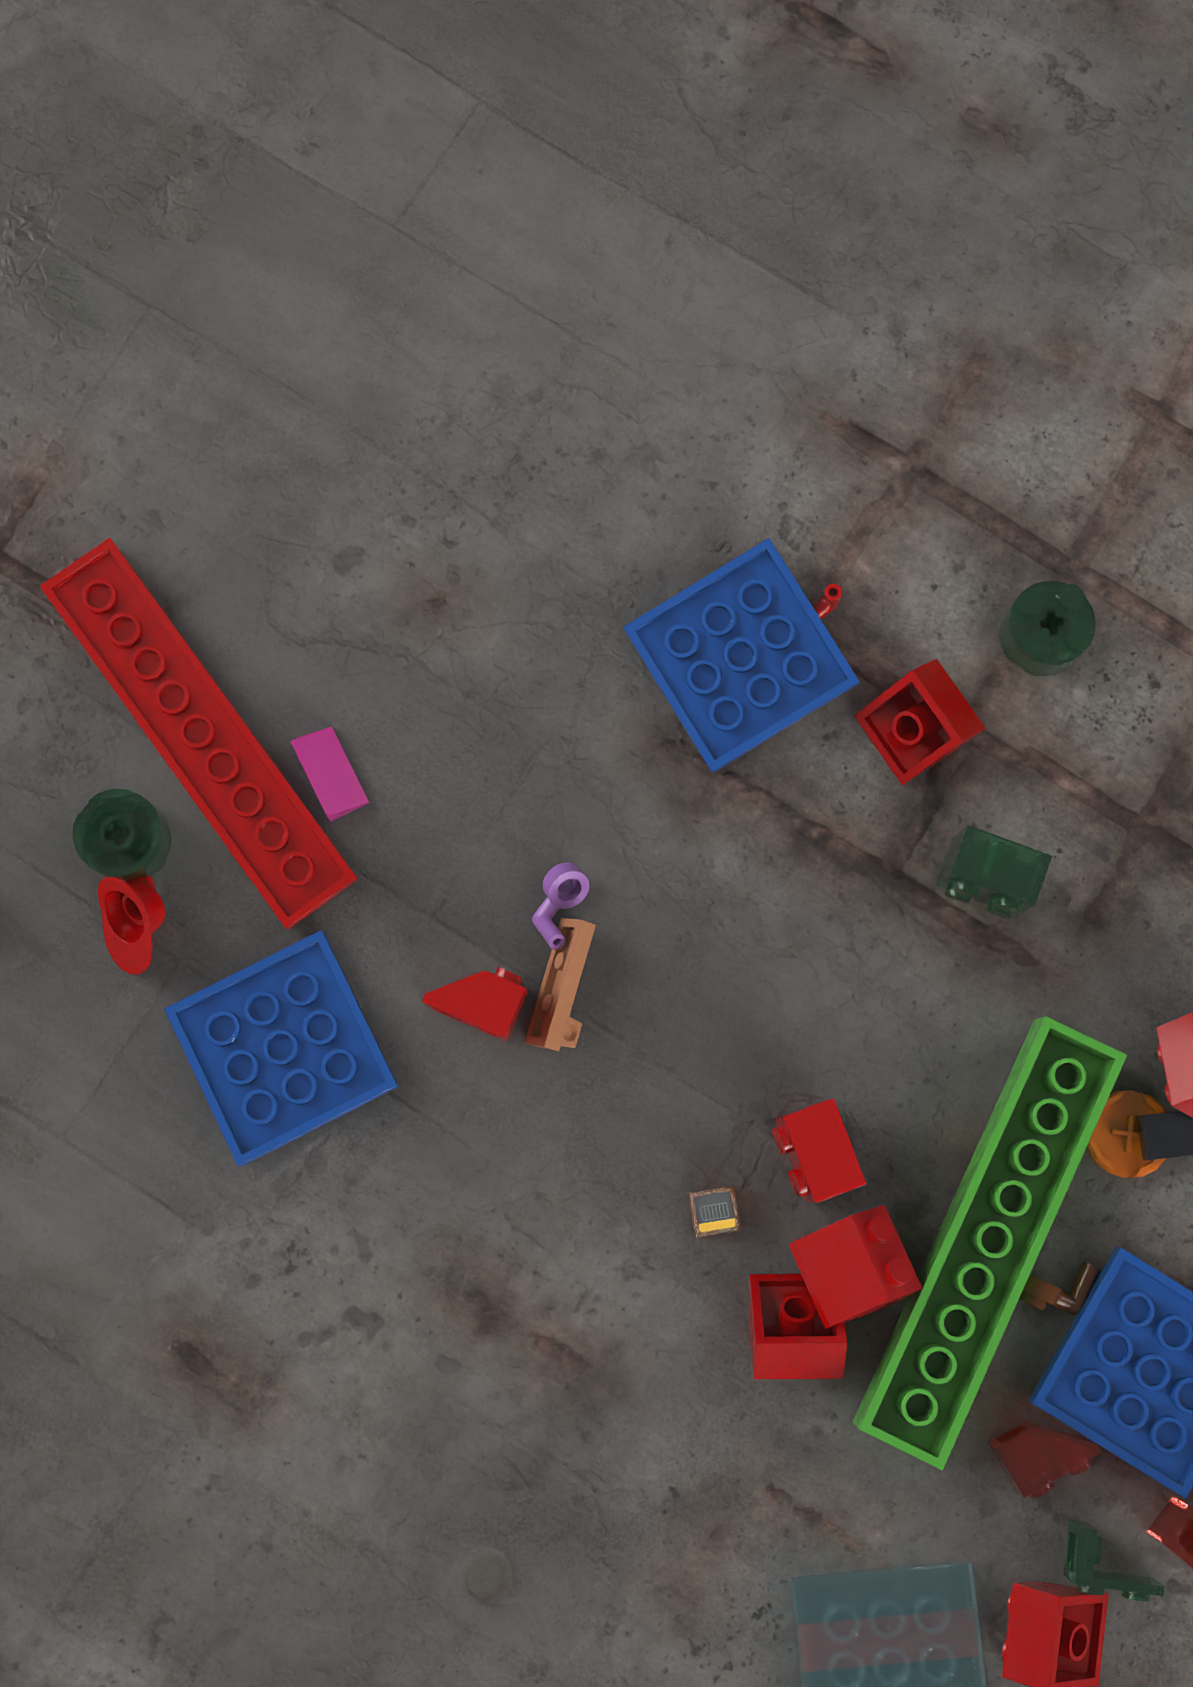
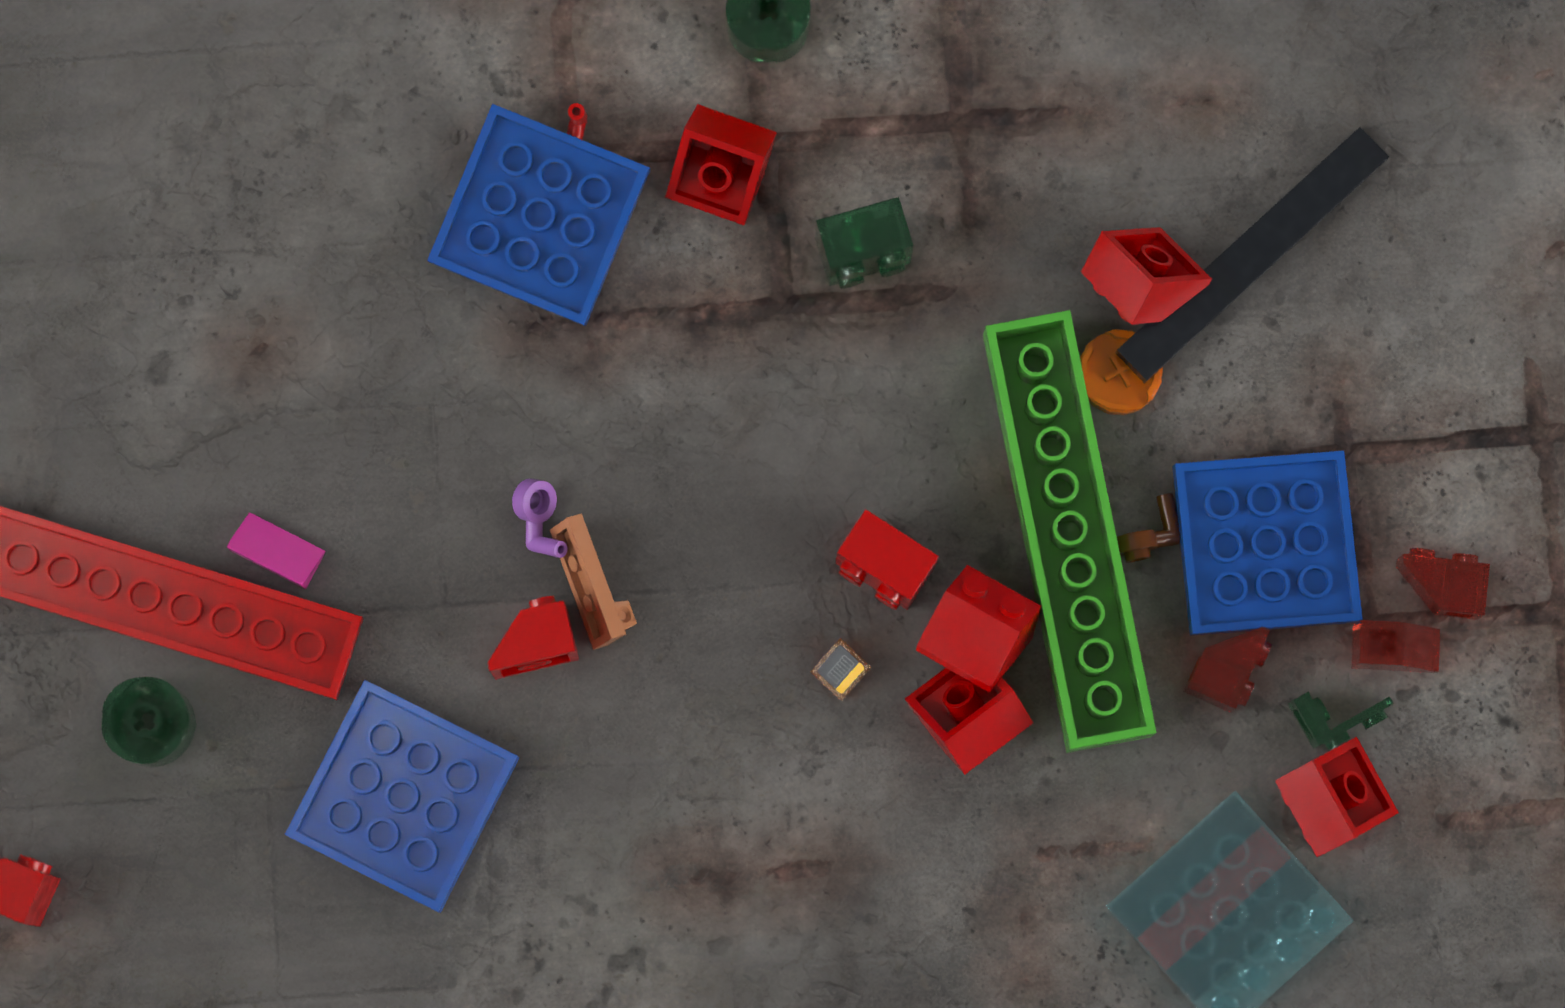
camera: 35 degrees left, 0 degrees up
red piece [97,875,166,975] -> none

